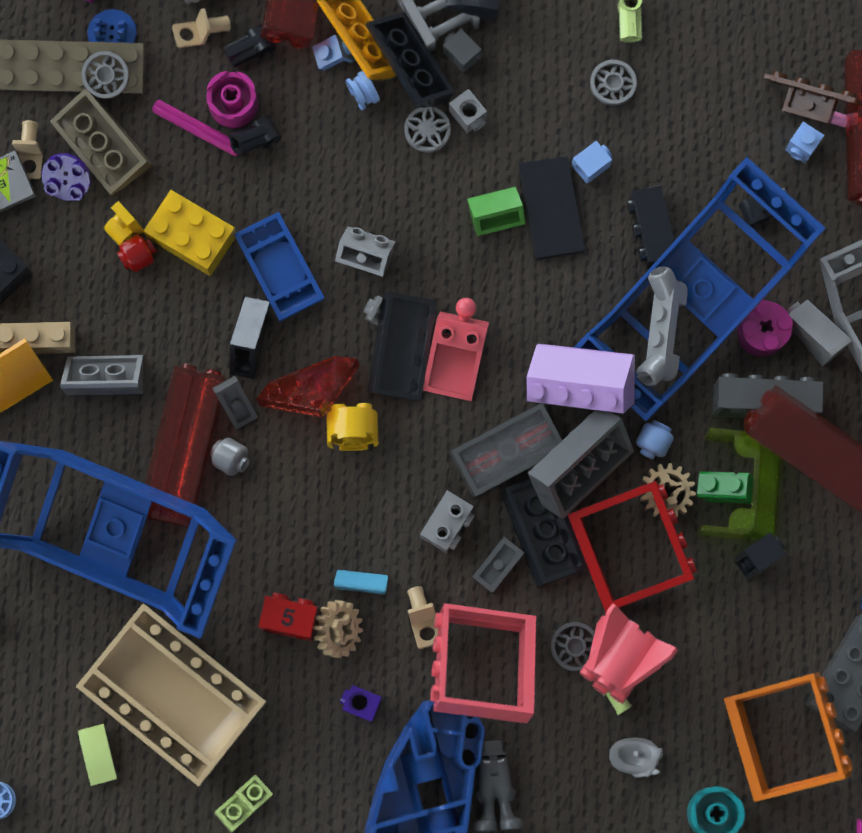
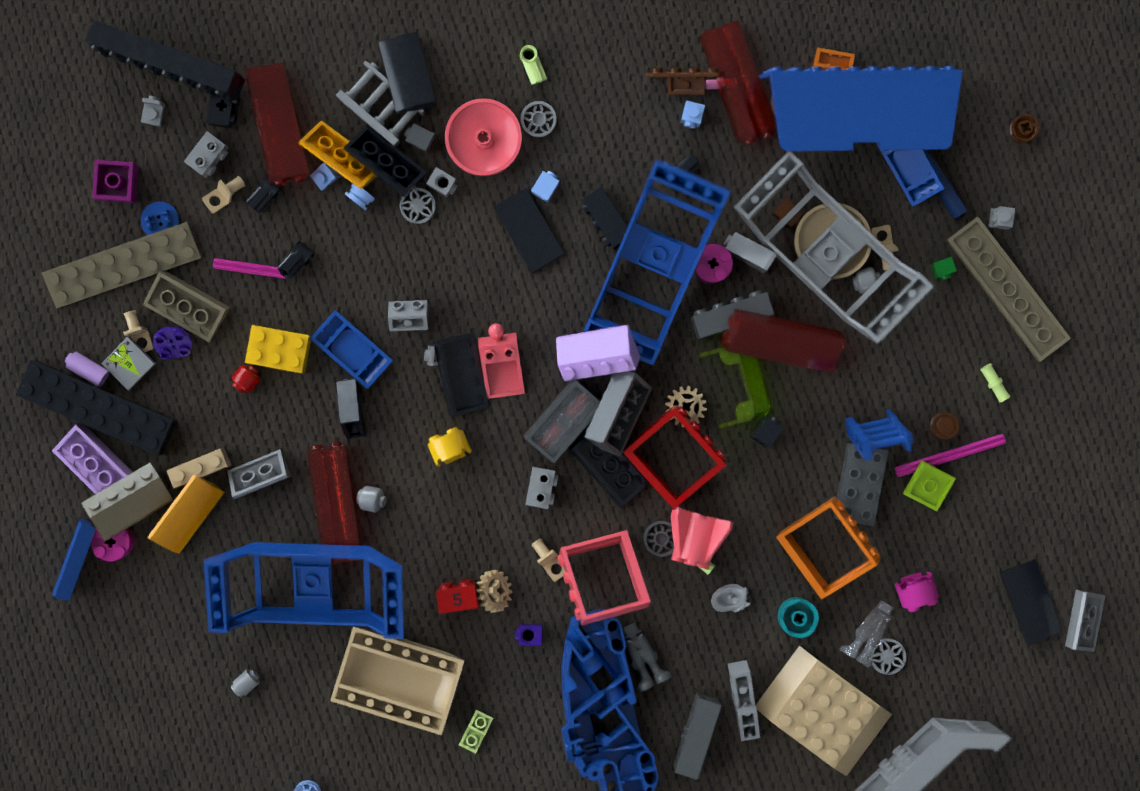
camera: 25 degrees left, 10 degrees up
yellowish green slope [78,724,117,786] -> none
light grey wheel [82,51,129,99] -> none
yellow plate [104,201,144,246] -> none
dark pink brick [206,71,259,129] -> none
dark grey plate [213,376,258,430] -> none
clear red plate [256,356,360,417] -> none
medium azure slope [334,570,388,595] -> none
bright green brick [467,187,525,236] -> none
dark grey plate [472,537,524,594] -> none
light grey plate [636,267,687,386] -> none
light blue head [636,420,674,460] -> none
green brick [697,471,759,504] -> none
none -> coral dish [445,99,522,176]

